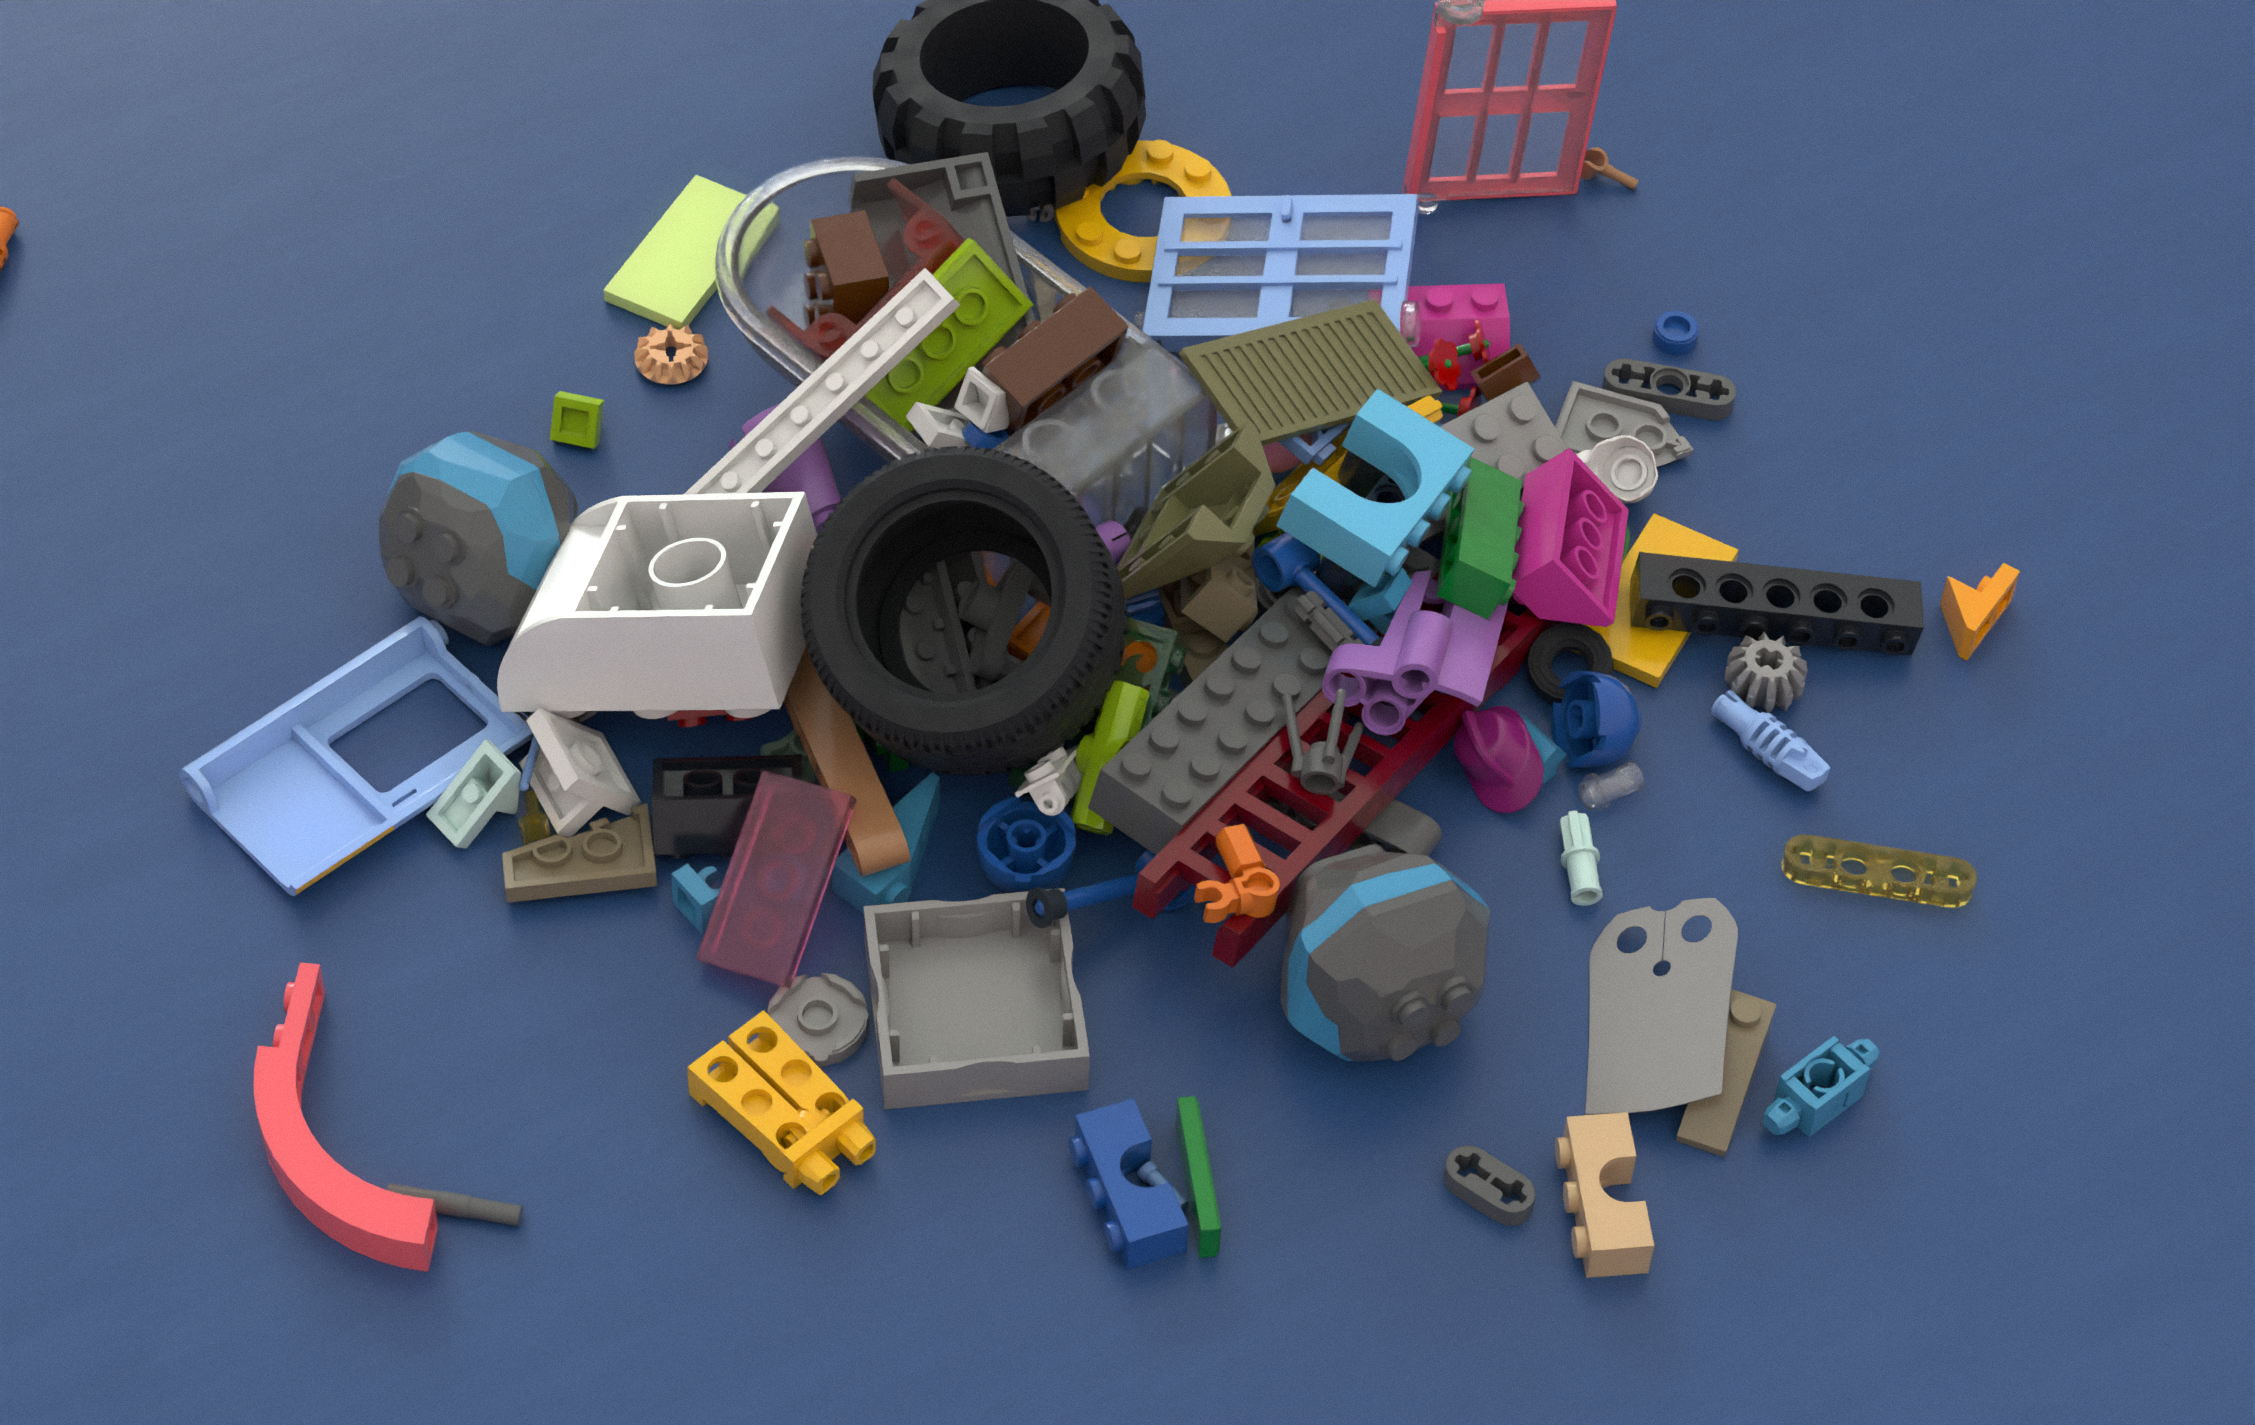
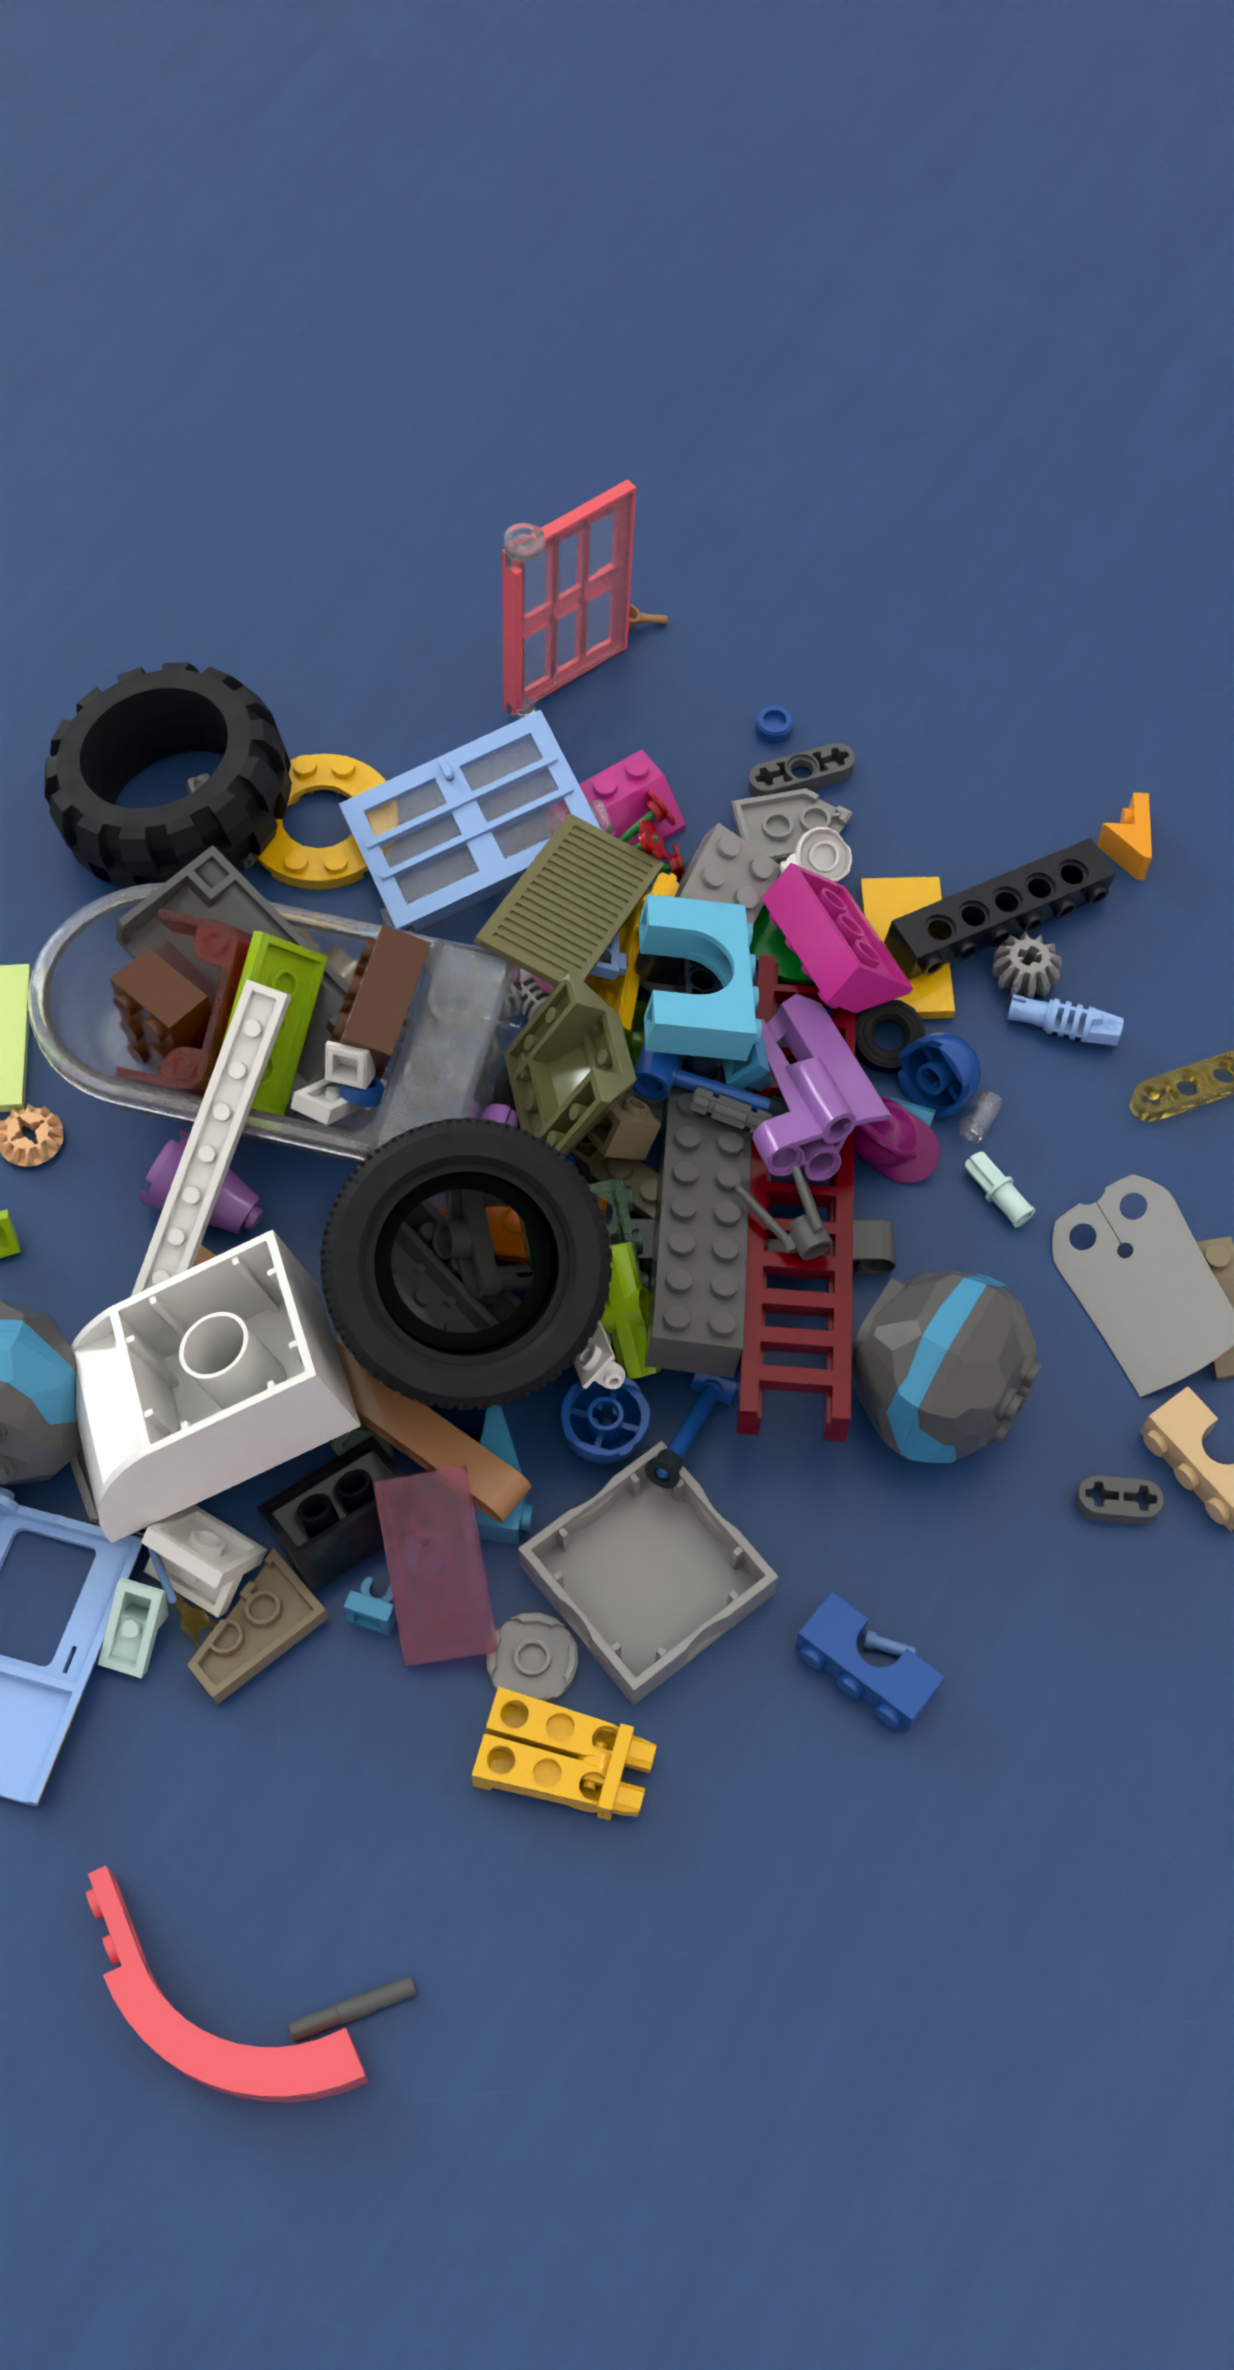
camera: 30 degrees left, 10 degrees up
green tile [1175,1096,1221,1258] -> none
orange bar [1194,824,1280,923] -> none
green brick [1436,457,1524,620] -> none
reddish brown piece [1470,343,1541,402] -> none

